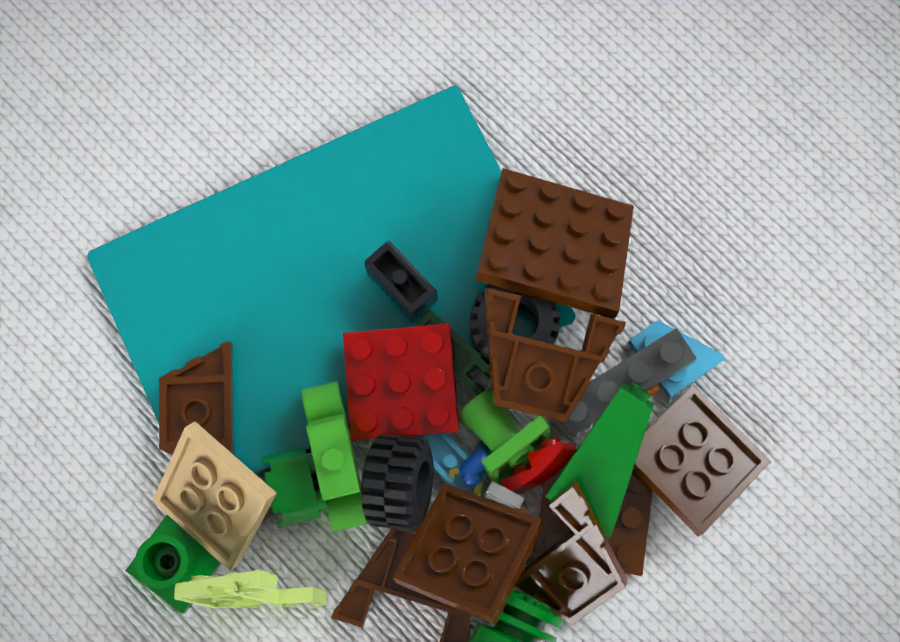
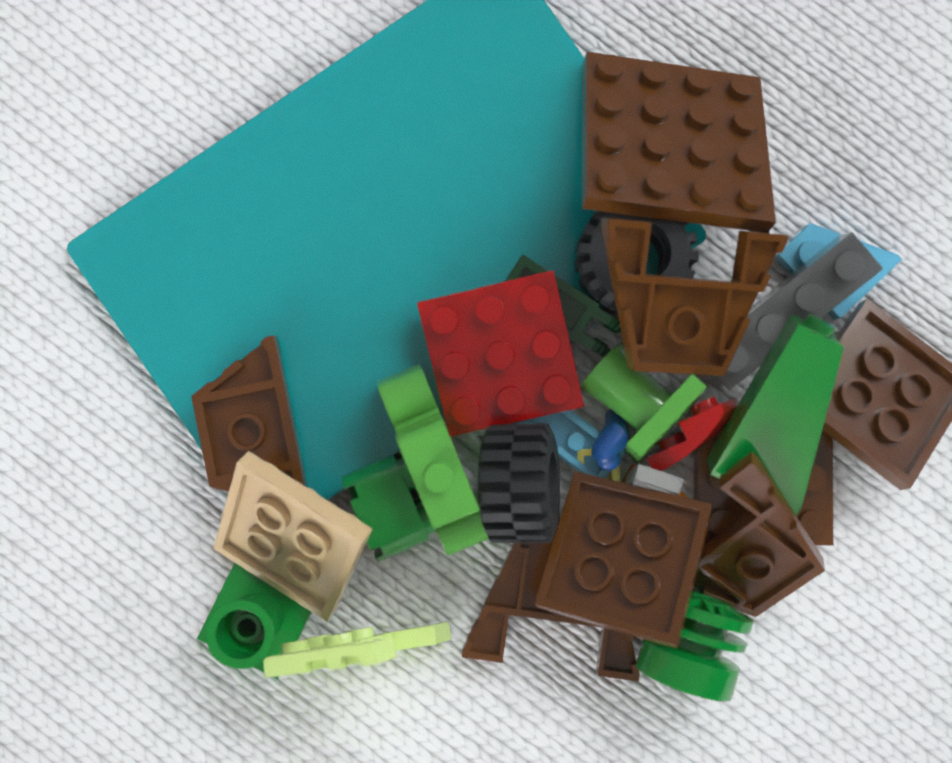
camera: 15 degrees left, 10 degrees up
black brick [365,240,438,321] -> none

